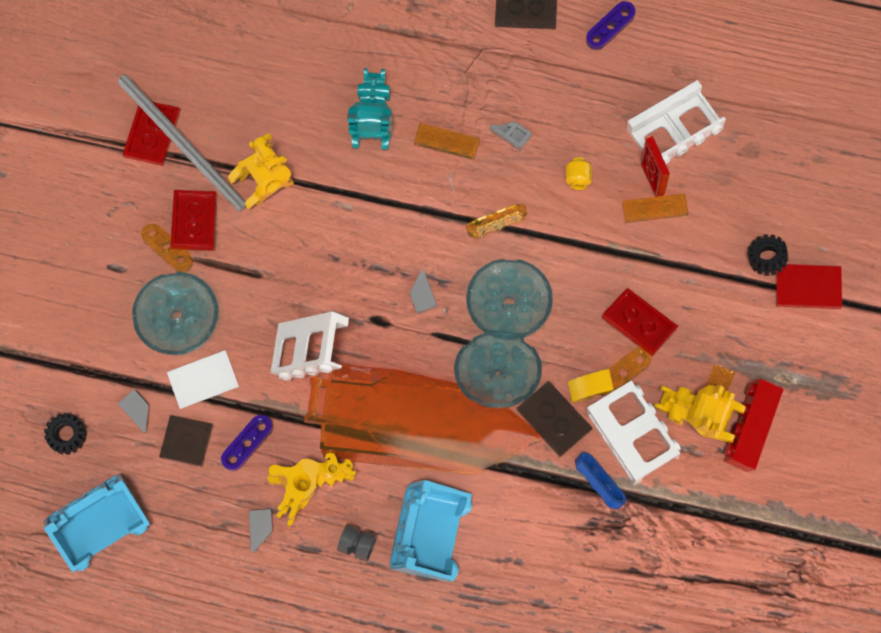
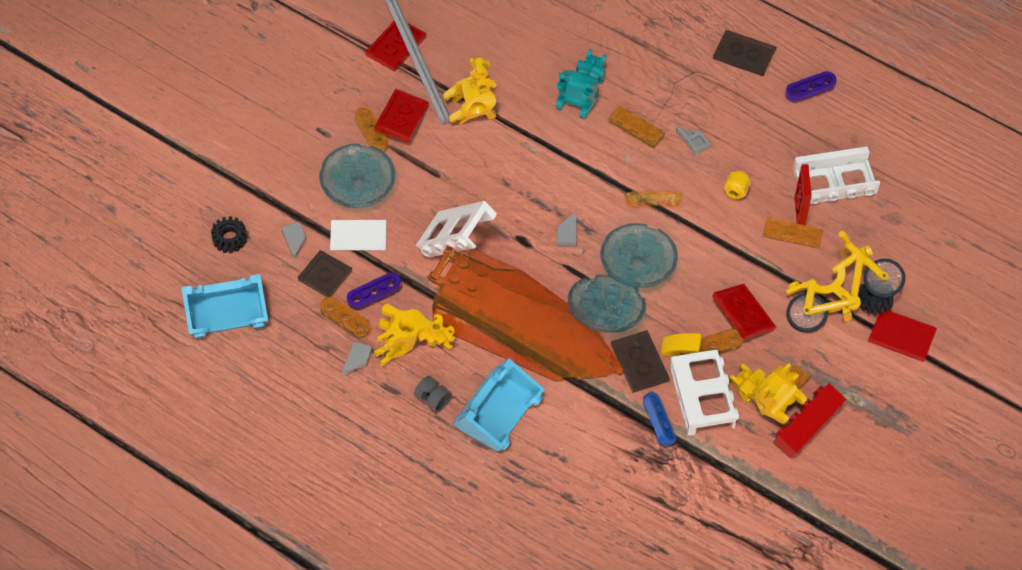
camera: 15 degrees right, 15 degrees down
none -> clear yellow plate [320,297,370,338]
none -> piece [786,230,906,332]

